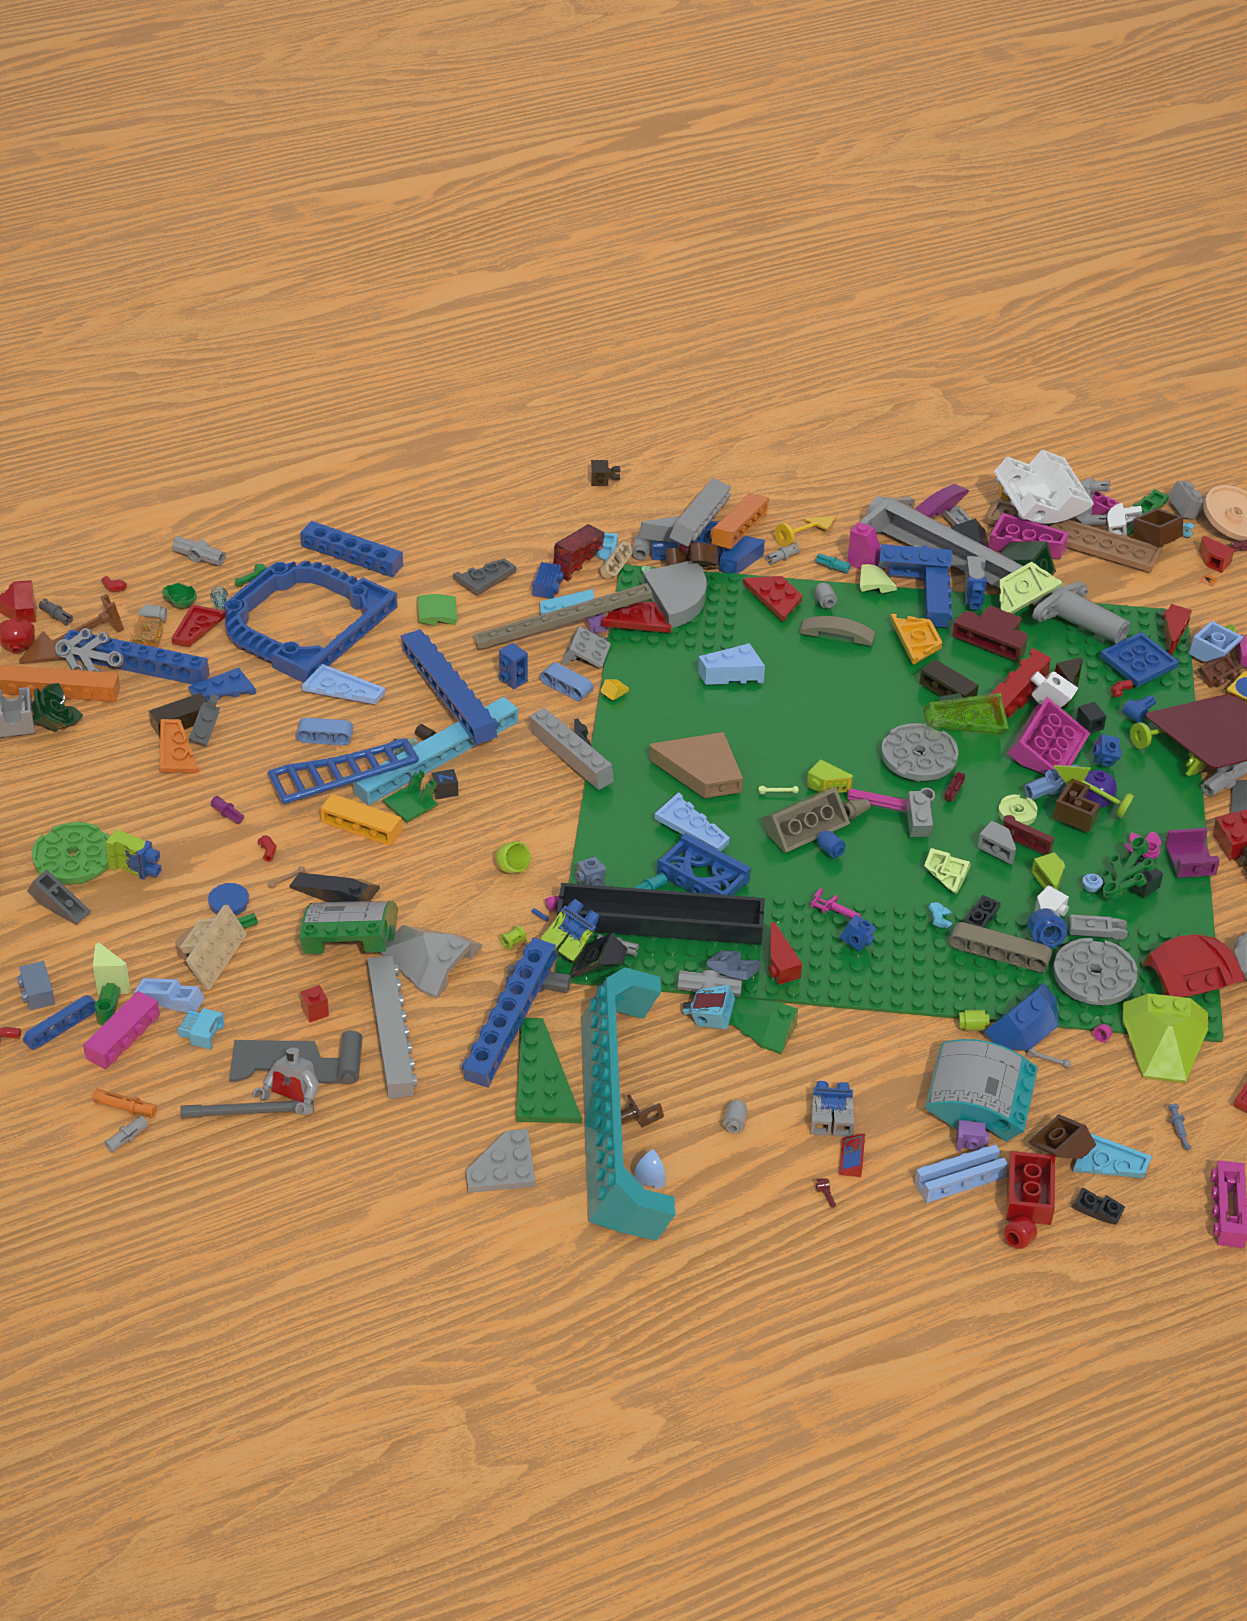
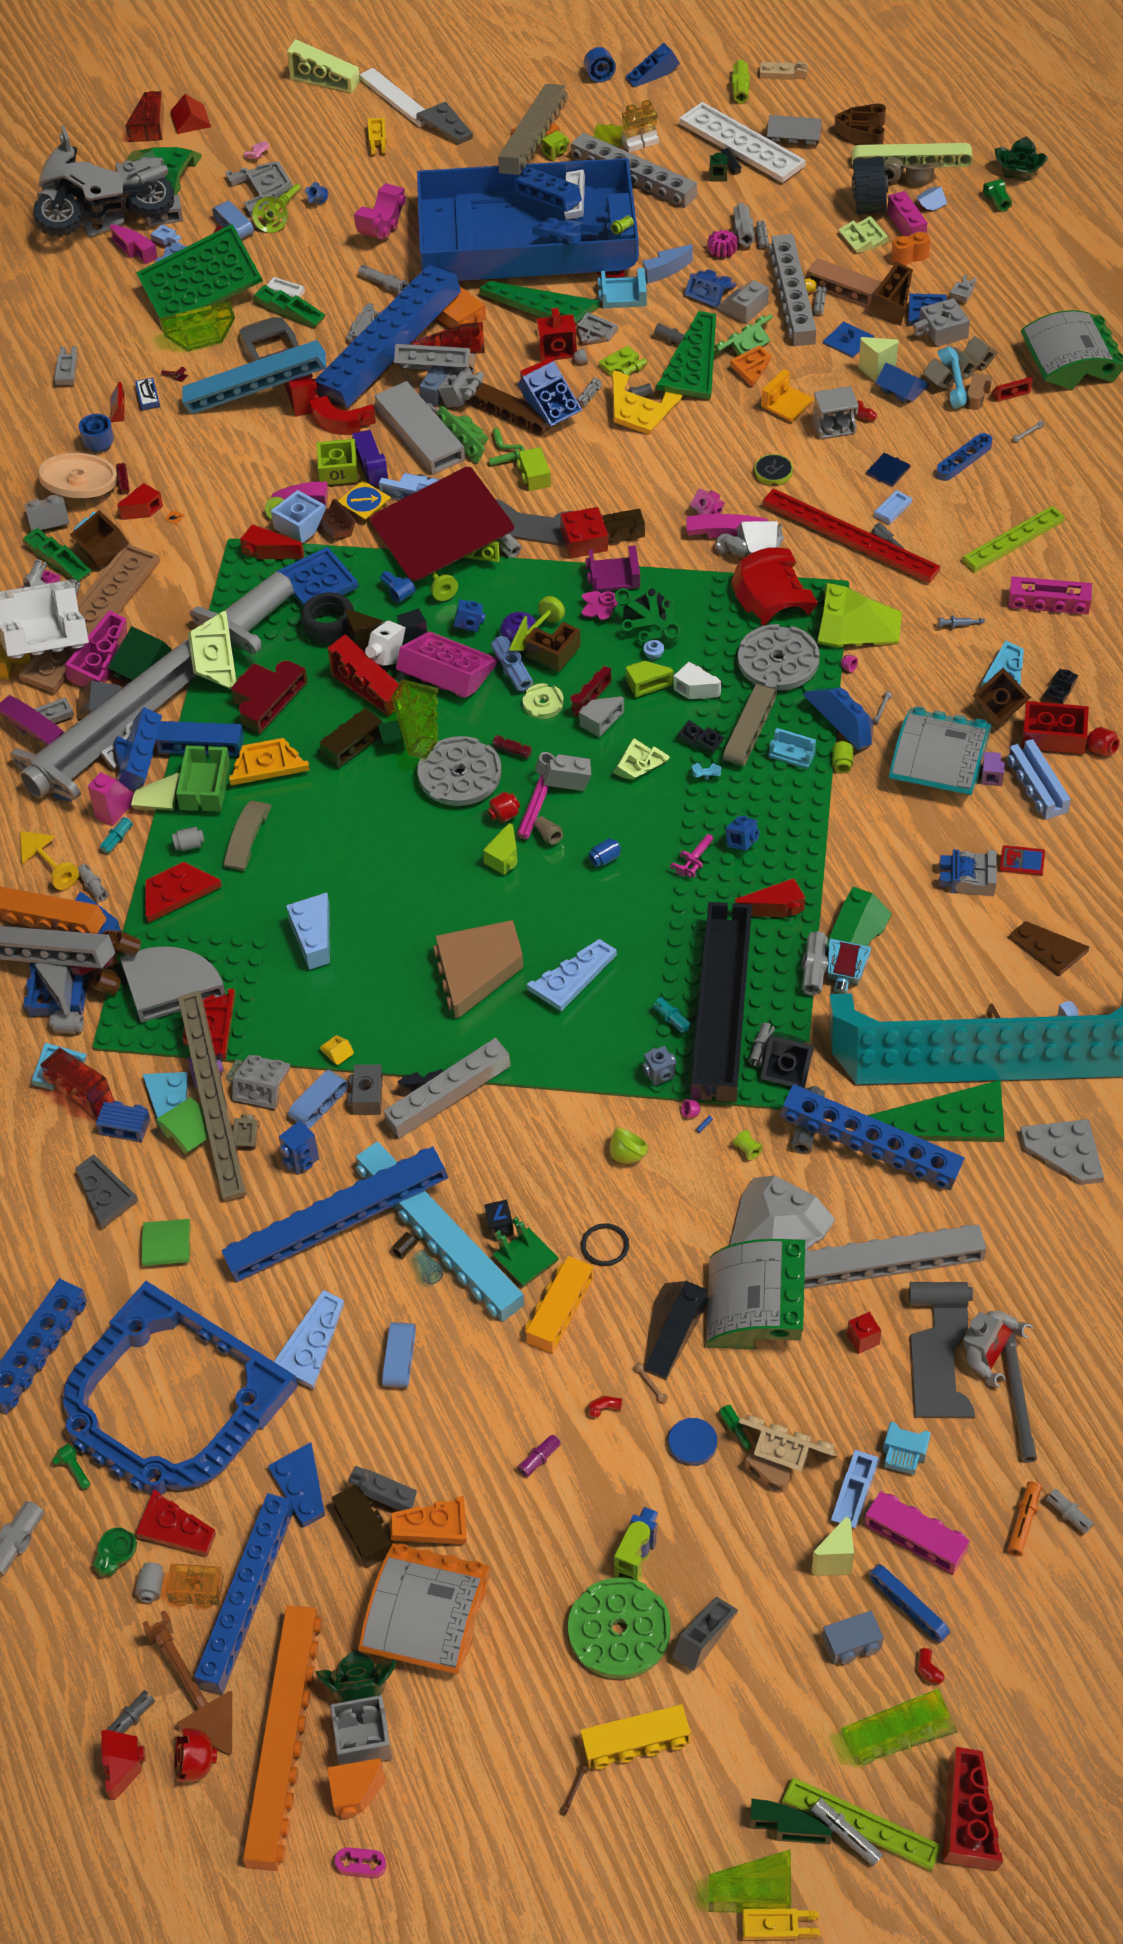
camera: 85 degrees left, 10 degrees up
light grey plant [55,628,124,672] -> none
green piece [95,983,121,1026] -> none
red arm [101,576,127,592] -> none
clear light blue cone [210,586,228,611] -> none
blue bar [268,738,419,804] -> none
hips [540,899,600,963] -> none
tan beam [600,541,632,579] -> none
blue fence [657,833,751,896] -> none
sand blue slope [707,950,761,980] -> none
light grey brick [723,1100,748,1133] -> none
yellowish green hinge [758,786,799,794] -> none
dark tan slope [761,787,850,853] -> none
dark red hand [816,1178,836,1208] -> none
hips [963,556,987,609] -> none
blue piece [1027,908,1067,948] -> none
light grey hinge [1069,914,1128,940] -> none
white brick [1107,503,1142,536] -> none
red arm [1111,680,1133,698] -> none
none -> bright green slope [155,1097,209,1154]
none -> bright green piece [176,746,230,812]
none -> dark tan bracket [233,1115,260,1147]
none -> black tyre [301,592,354,644]
none -> dark grey brick [348,1064,383,1115]
none -> light grey slope [359,1544,490,1674]
none -> red head [487,792,520,823]
none -> black piece [581,1223,629,1266]
none -> medium azure hinge [769,728,816,769]
none -> reddish brown wing [1010,921,1090,976]

